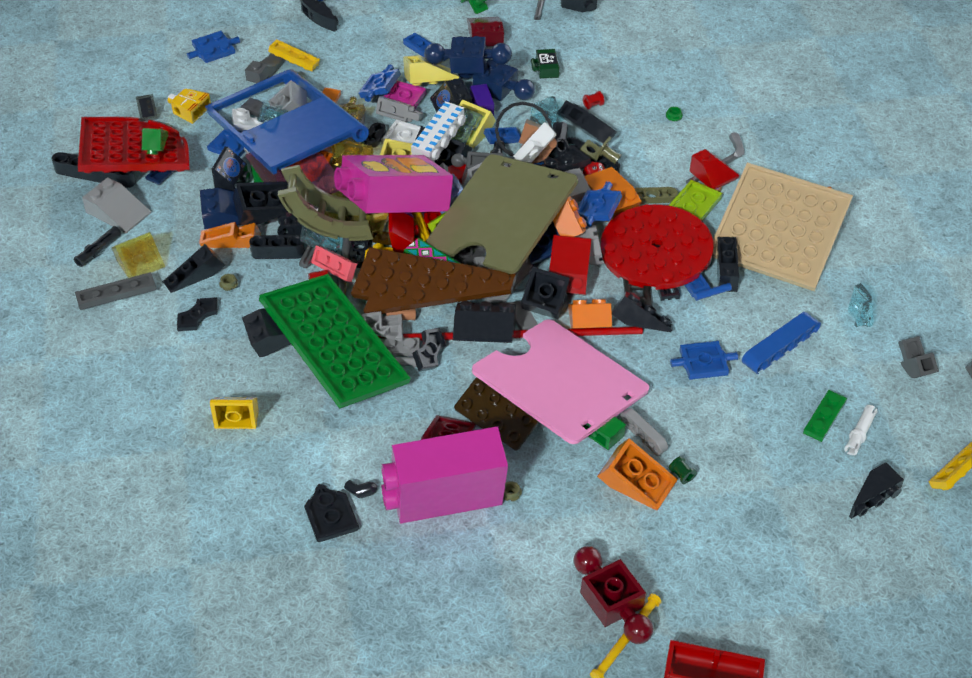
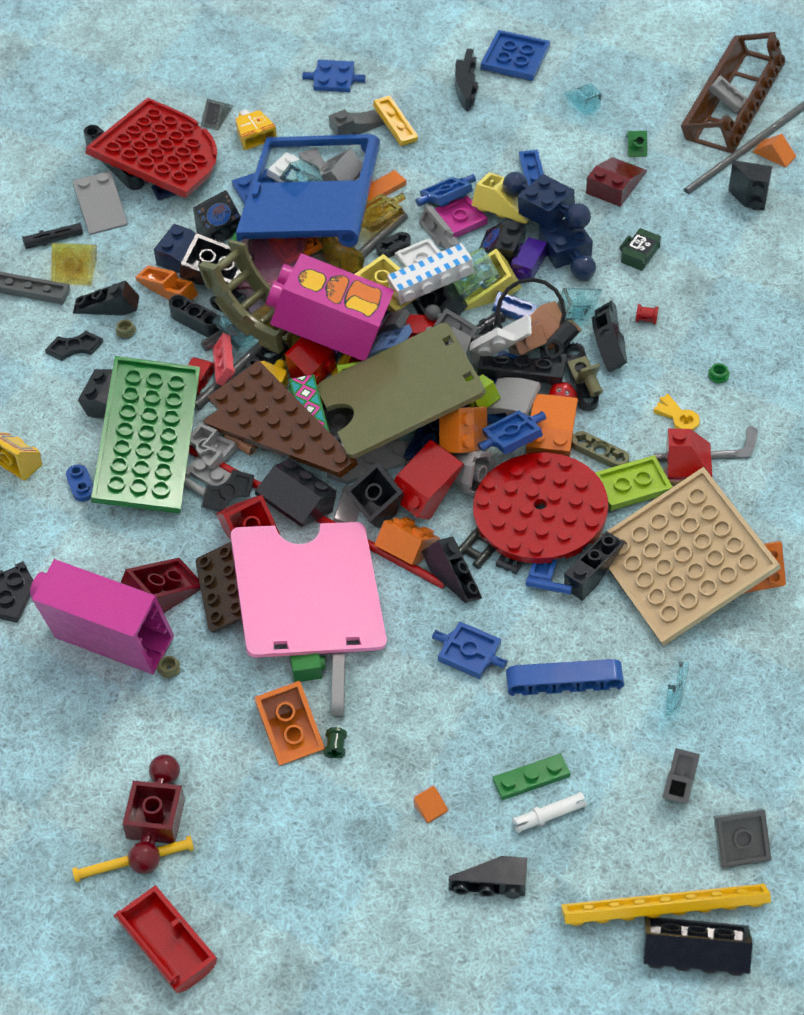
camera: 40 degrees right, 5 degrees up
green slope [142,128,168,155] -> none
none -> blue plate [66,464,93,502]
none -> red slope [216,495,280,540]
none -> orange slope [414,785,448,823]
none -> yellow piece [653,394,700,431]

